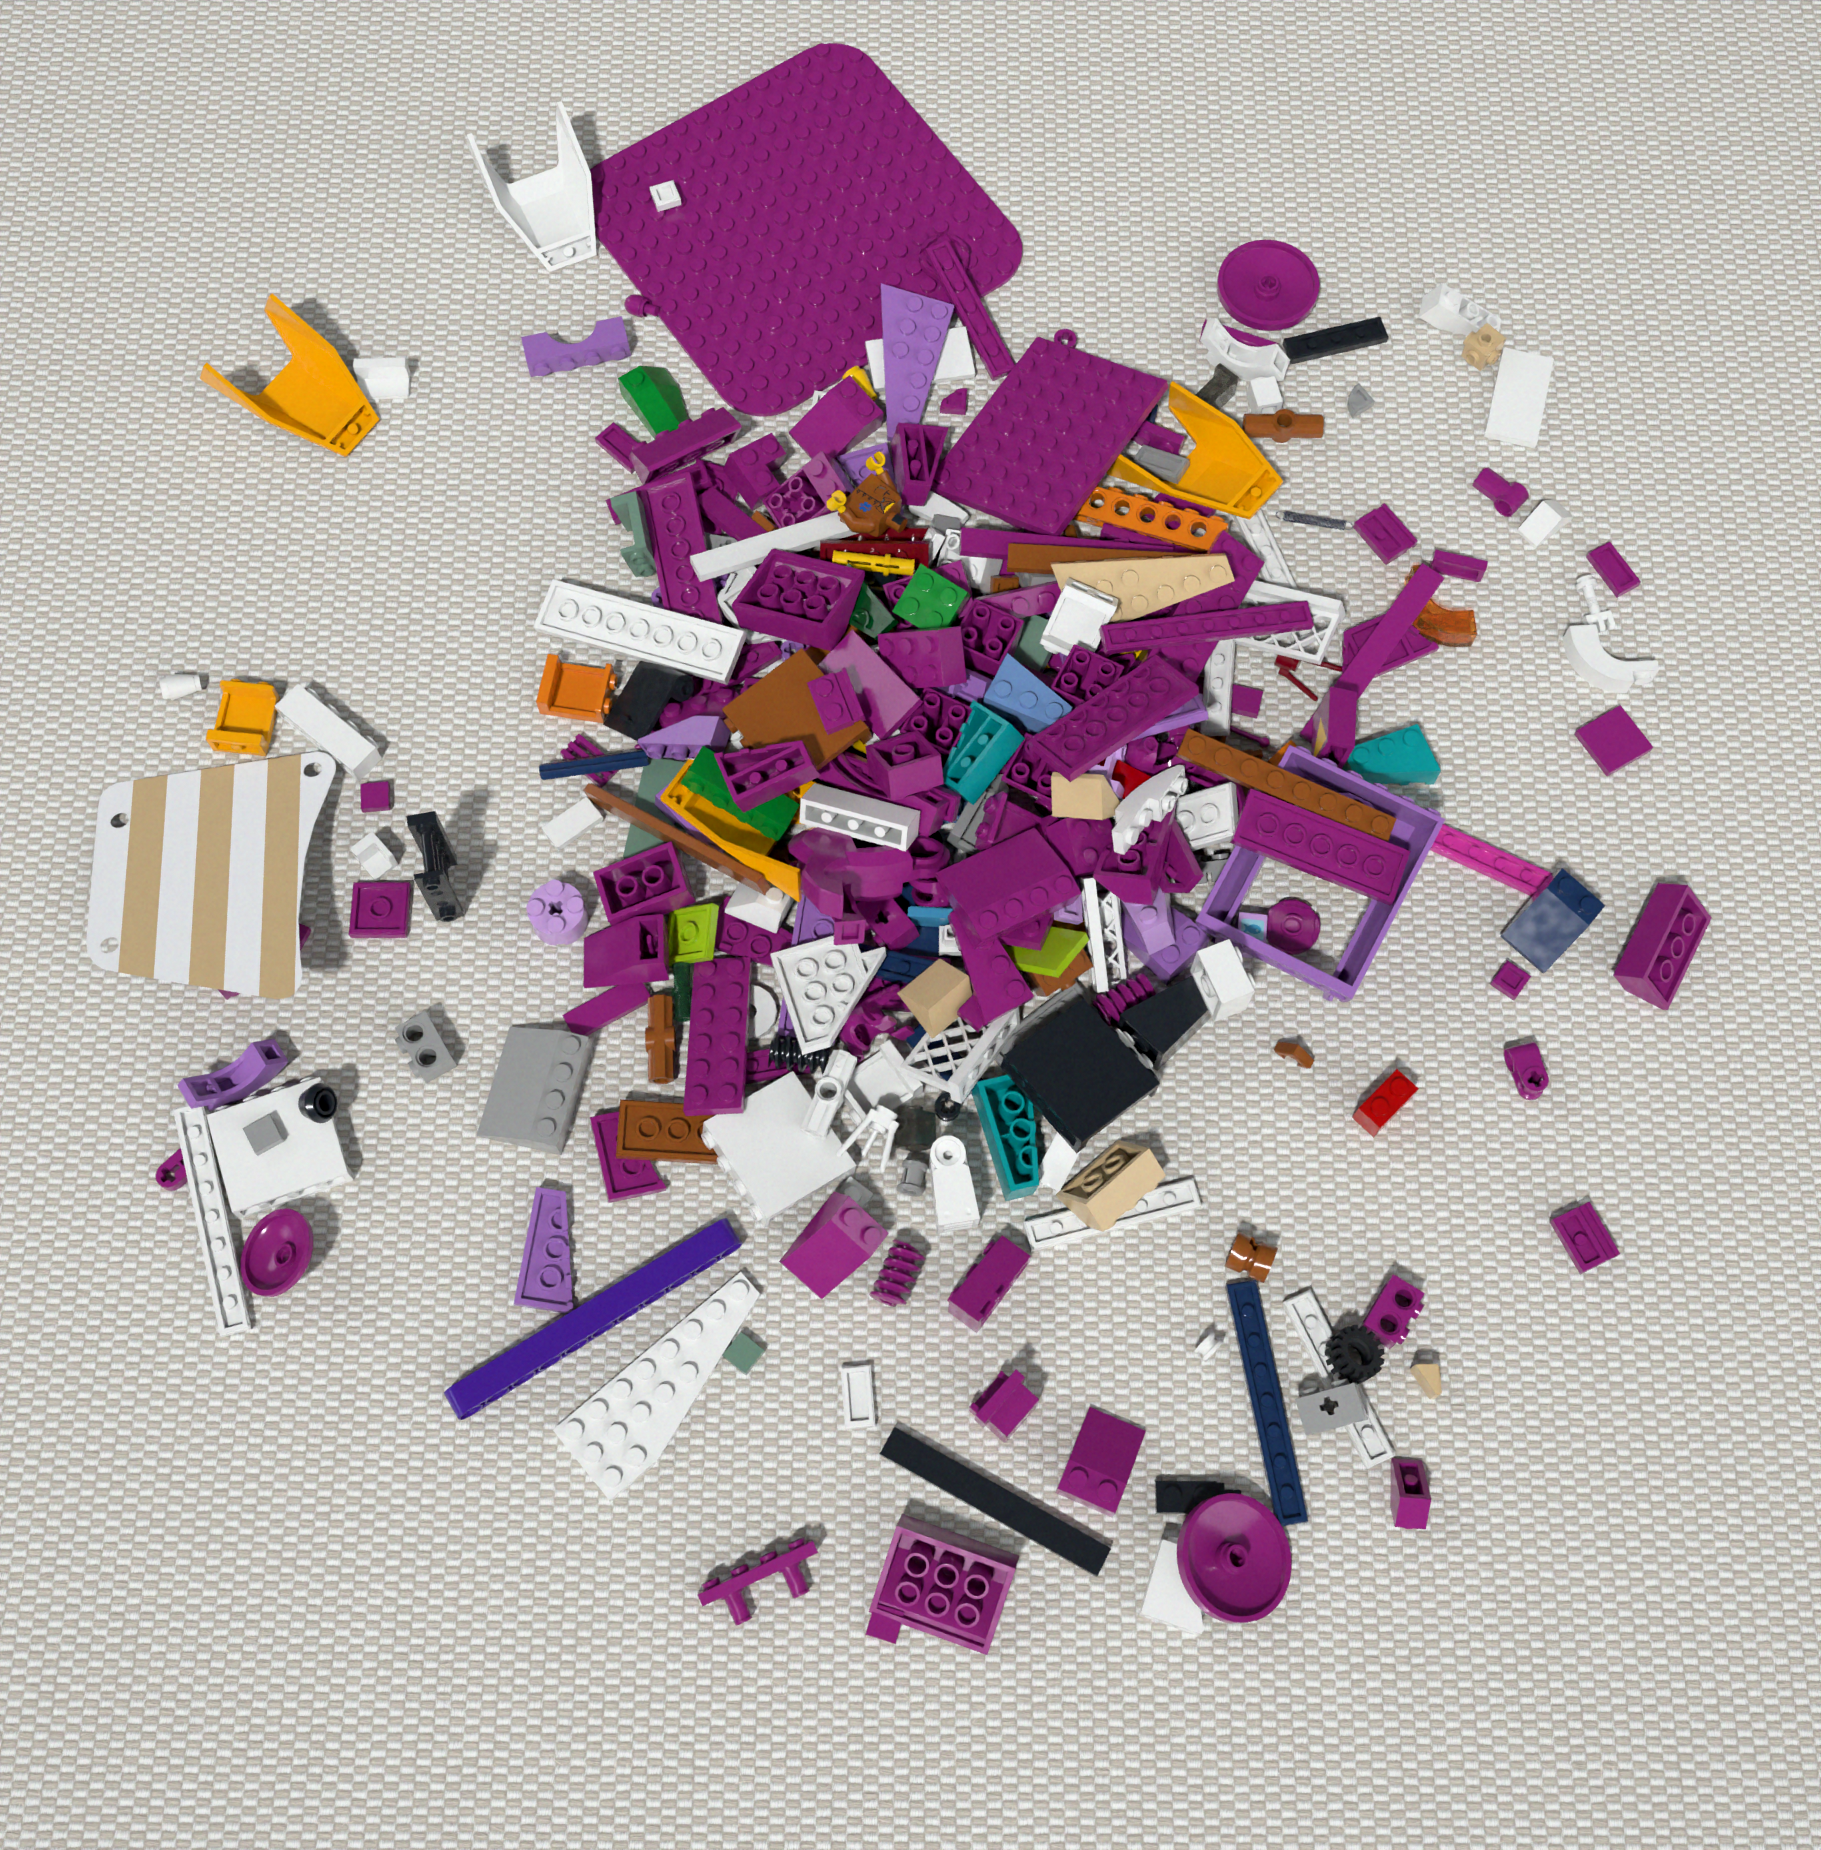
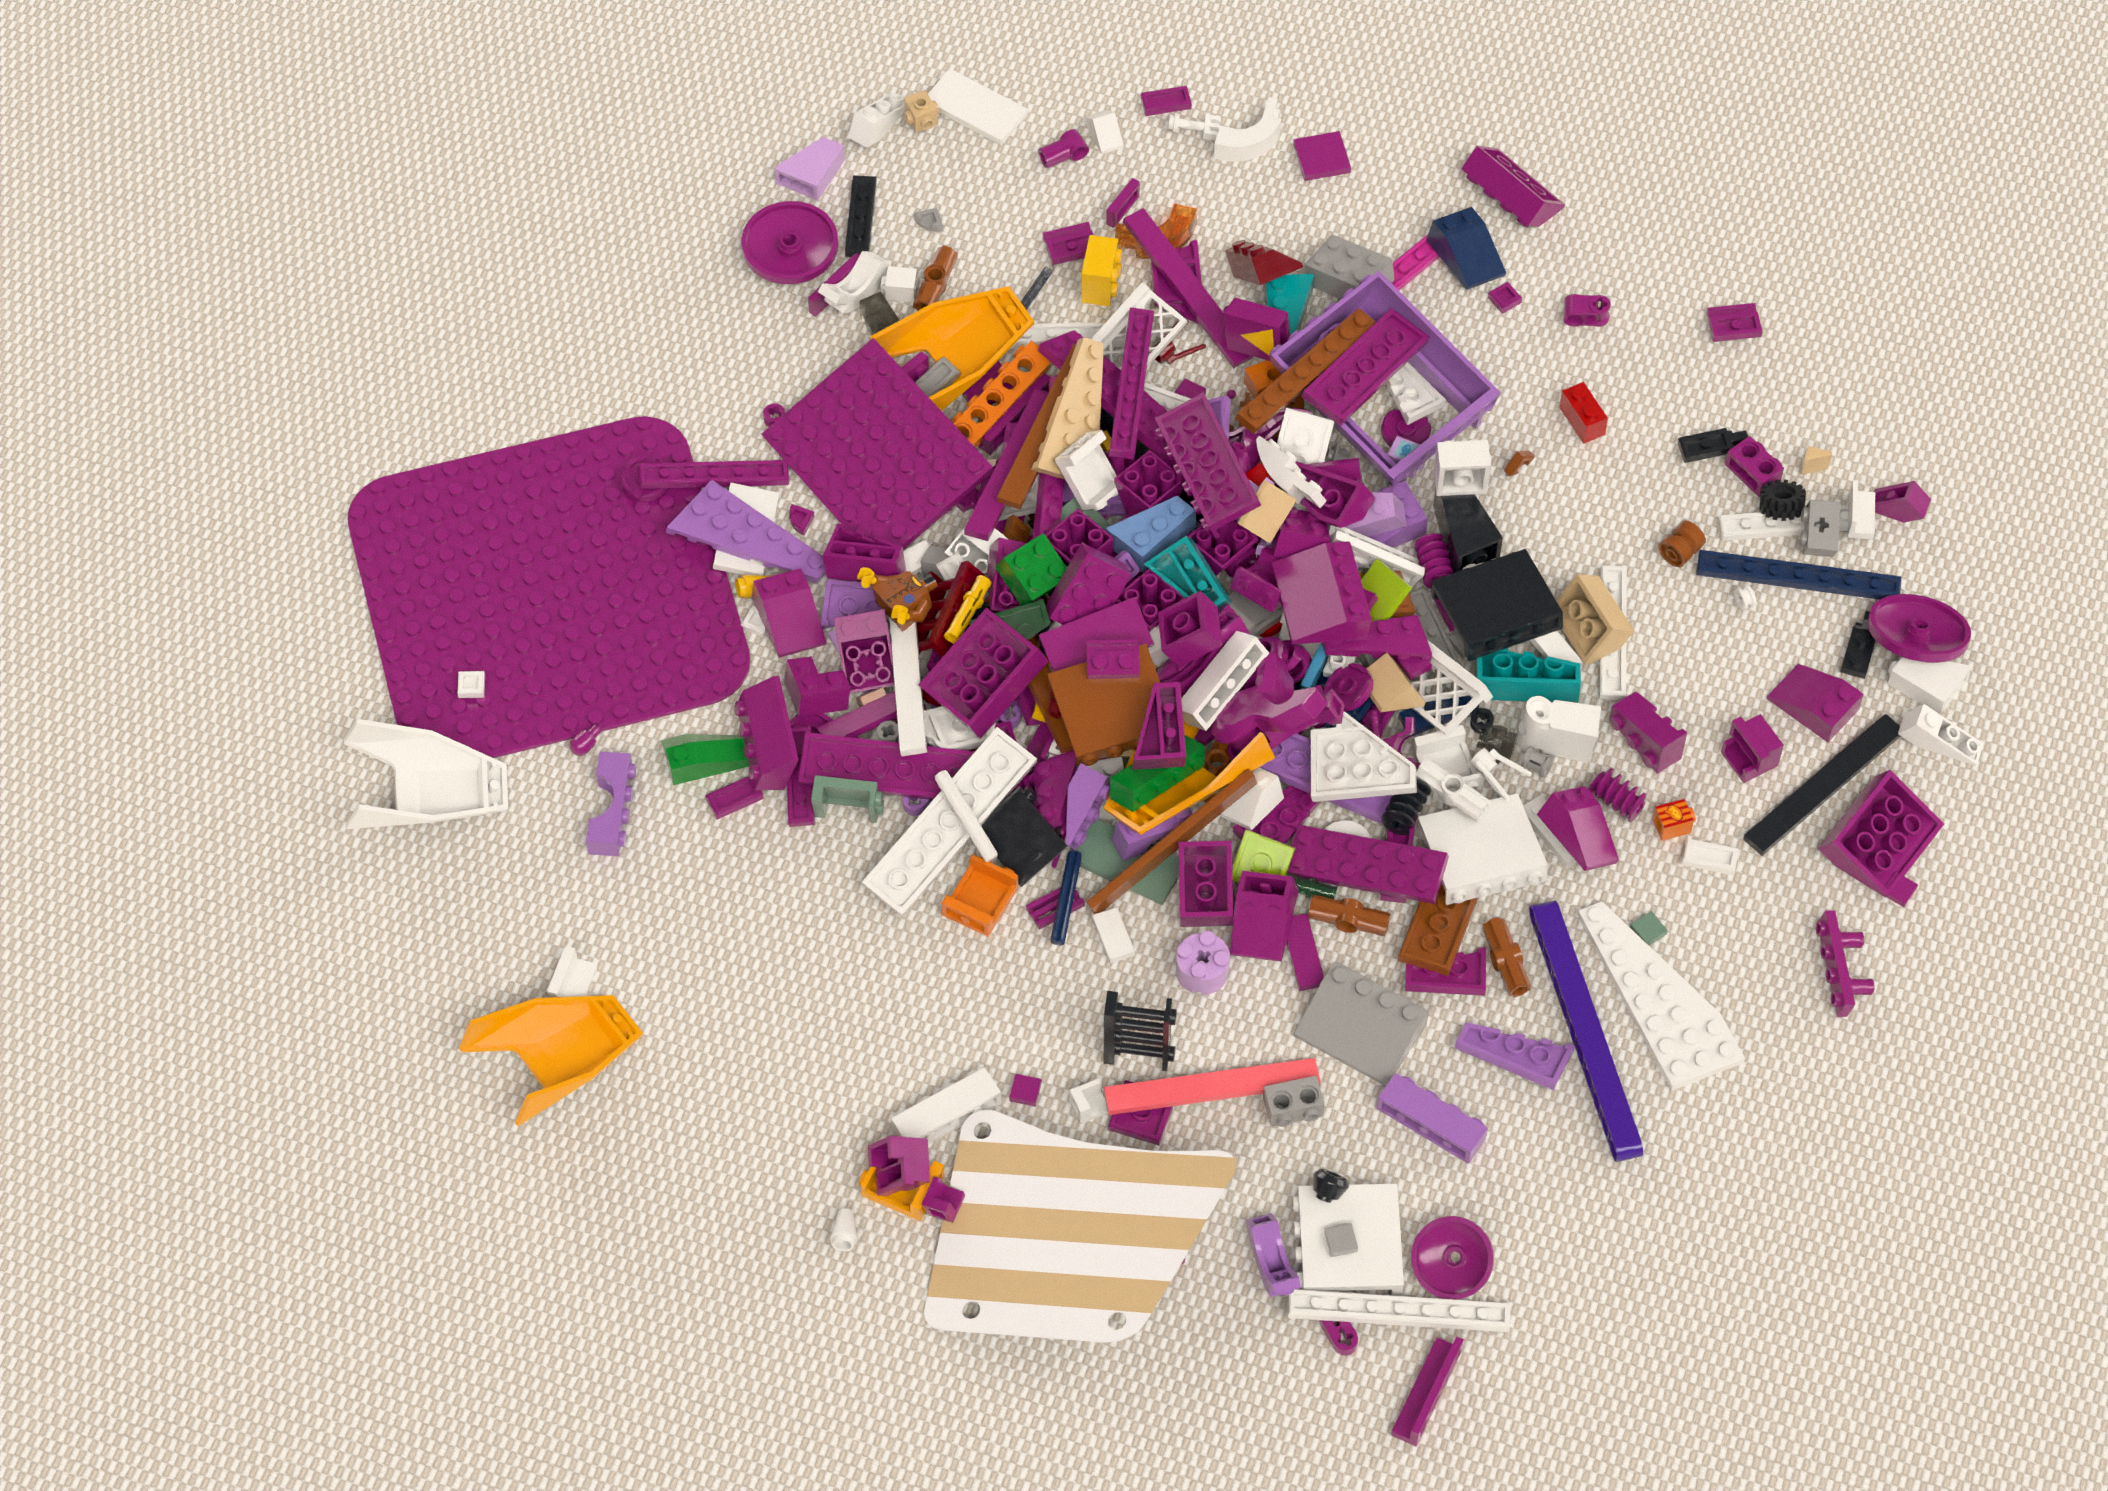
camera: 70 degrees left, 10 degrees down
none -> lavender slope [775,137,845,201]
none -> magenta plate [868,1136,930,1196]
none -> magenta panel [921,1176,965,1223]
none -> white axle [935,770,997,862]
none -> yellow brick [1081,235,1122,306]
none -> coral tile [1103,1058,1321,1115]
none -> dark red slope [1225,240,1303,285]
none -> light grey brick [1305,234,1395,299]
none -> magenta tile [1324,663,1374,712]
none -> medium lavender brick [1377,1073,1488,1164]
none -> white wing [1386,363,1446,425]
none -> magenta fence [1391,1336,1464,1447]
none -> dark orange piece [1482,917,1531,997]
none -> orange brick [1652,799,1696,841]
none -> black hinge [1678,428,1749,463]
none -> white panel [1848,480,1875,540]
none -> white slope [1898,704,1983,765]

